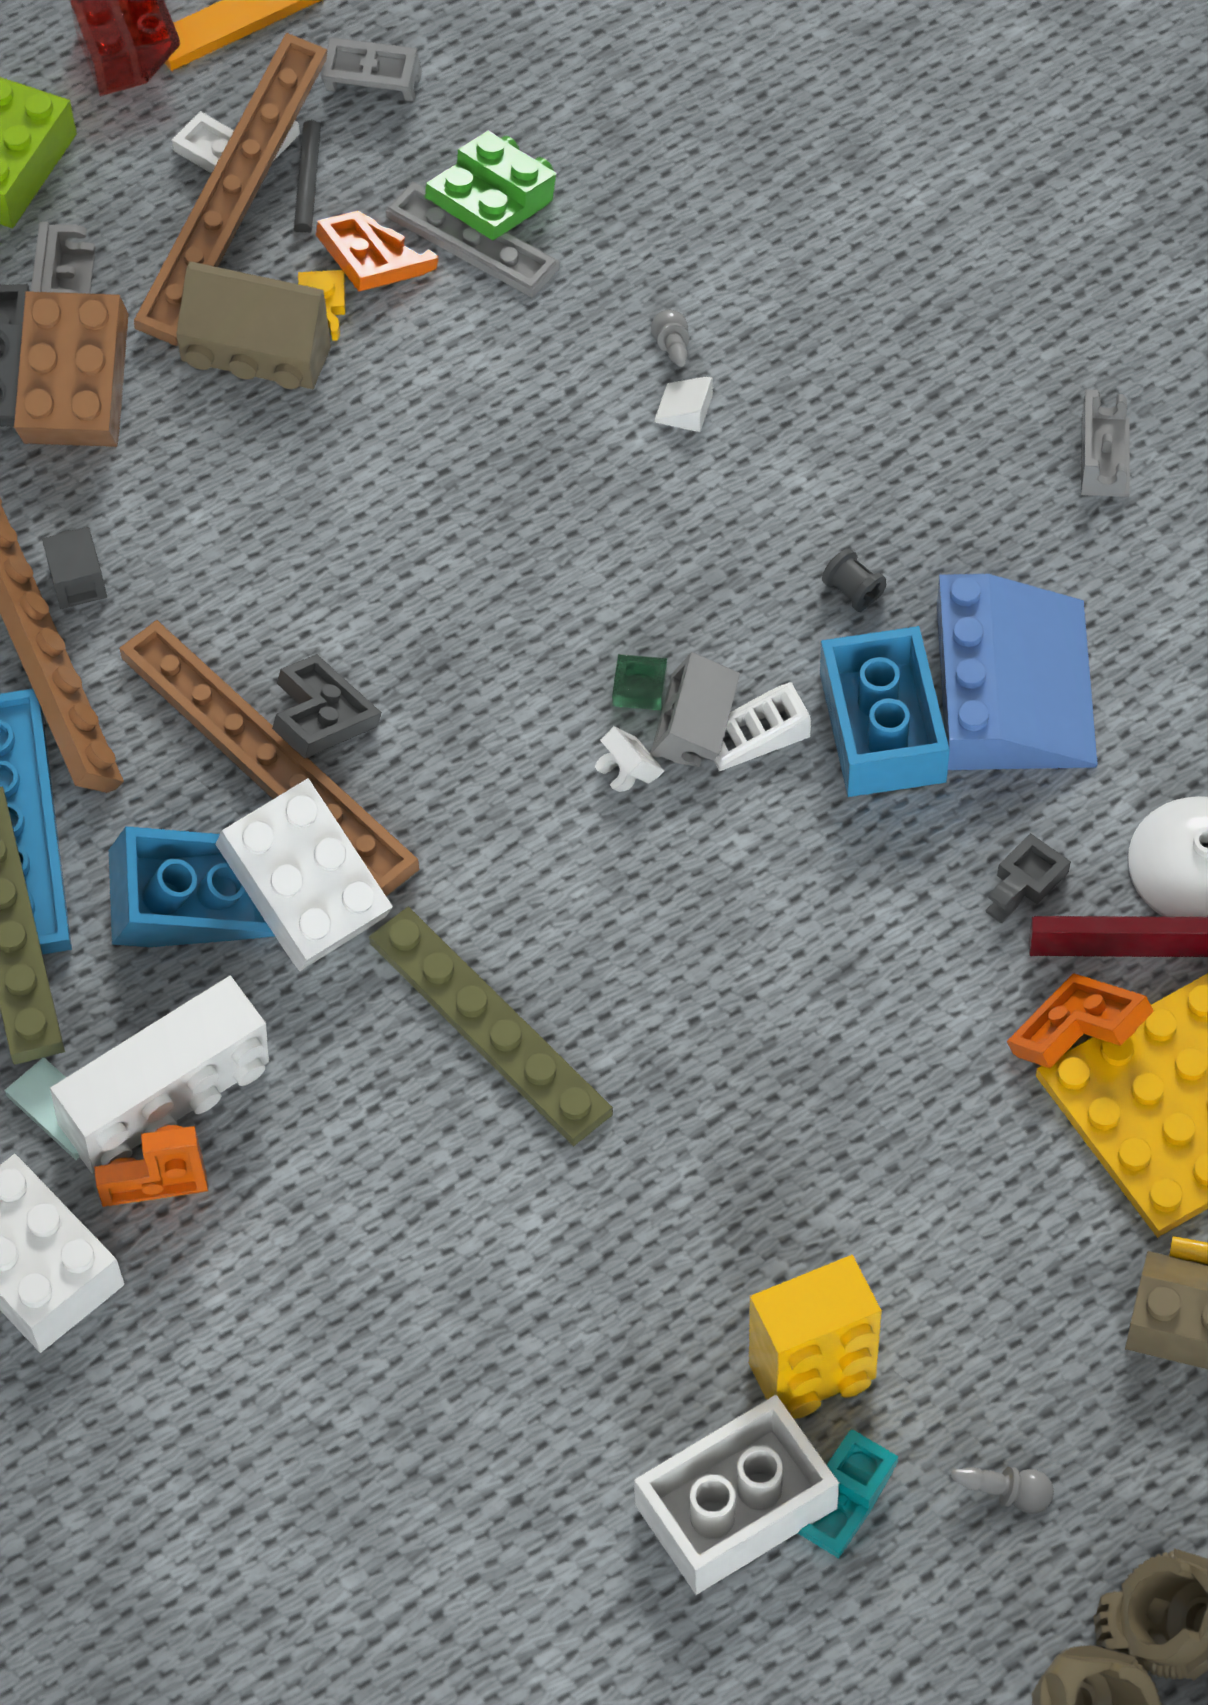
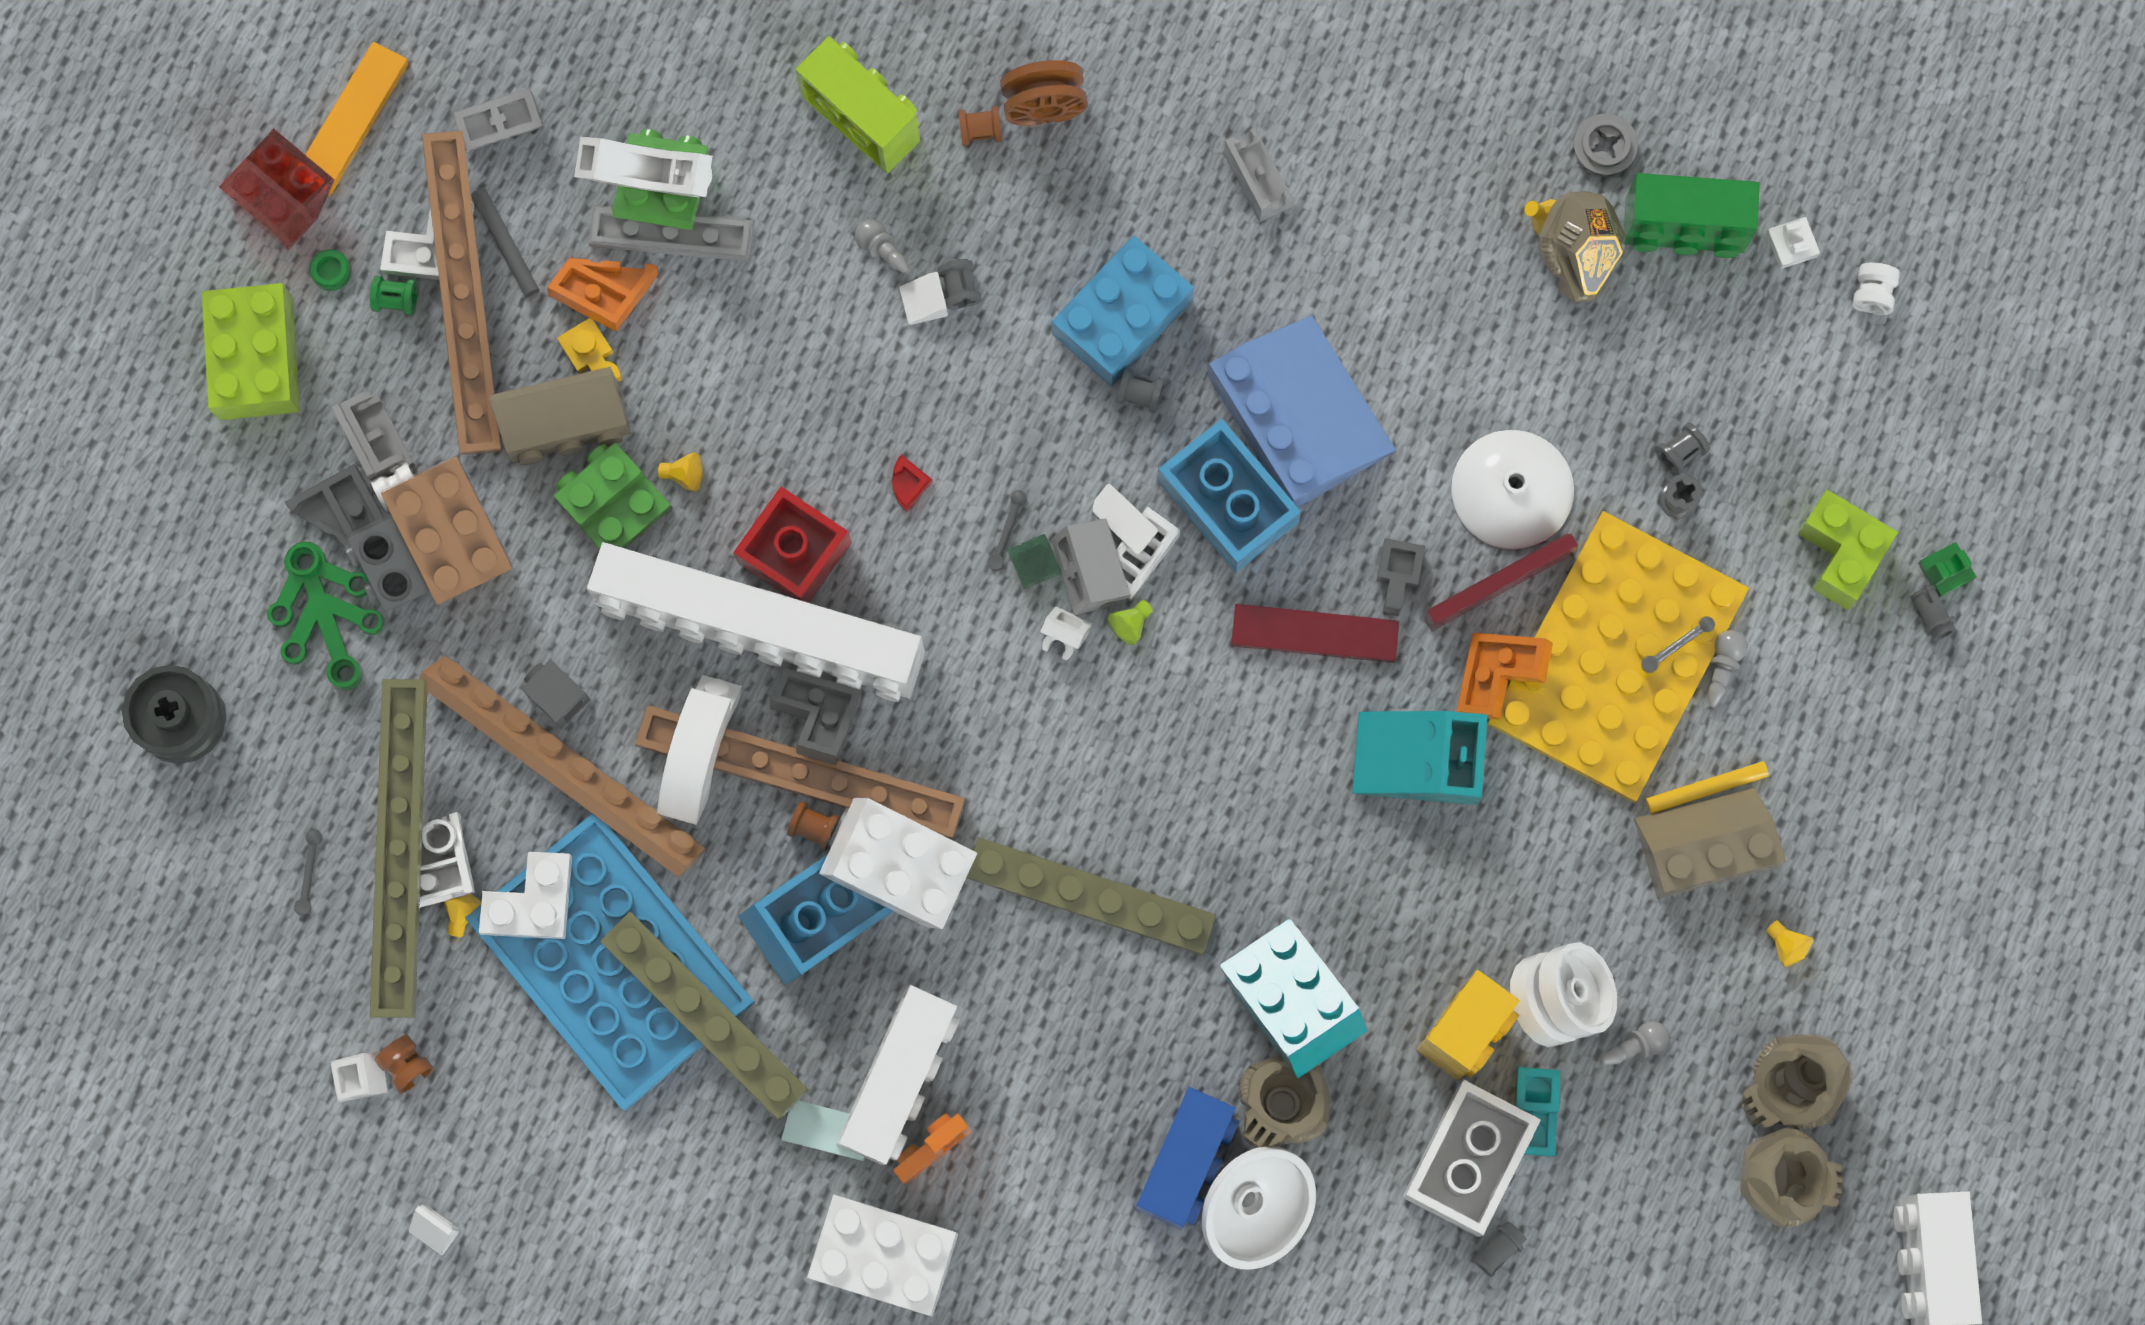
camera: 30 degrees left, 20 degrees up
none -> green tile [309,249,352,291]
none -> green bush [370,275,419,316]
none -> bright green plate [553,442,672,549]
none -> white arch [574,137,713,198]
none -> white brick [587,542,925,702]
none -> white arch [657,675,742,825]
none -> yellow rock [658,452,703,492]
none -> red brick [733,486,852,603]
none -> dark orange bush [787,801,840,851]
none -> lime brick [795,36,920,174]
none -> red tile [892,454,933,512]
none -> dark grey bush [937,259,982,310]
none -> dark orange bush [959,106,1002,146]
none -> dark grey hinge [988,490,1027,571]
none -> dark orange wheel [1000,60,1088,126]
none -> dark azure brick [1051,235,1194,387]
none -> white sticker [1093,484,1158,555]
none -> lime rock [1107,600,1153,645]
none -> blue brick [1135,1087,1239,1231]
none -> white dish [1202,1146,1316,1270]
none -> brick [1220,918,1368,1078]
none -> dark red tile [1231,604,1399,663]
none -> dark tan helmet [1239,1055,1330,1148]
none -> teal slope [1352,711,1488,805]
none -> dark grey pin [1472,1222,1527,1277]
none -> white wheel [1510,942,1617,1047]

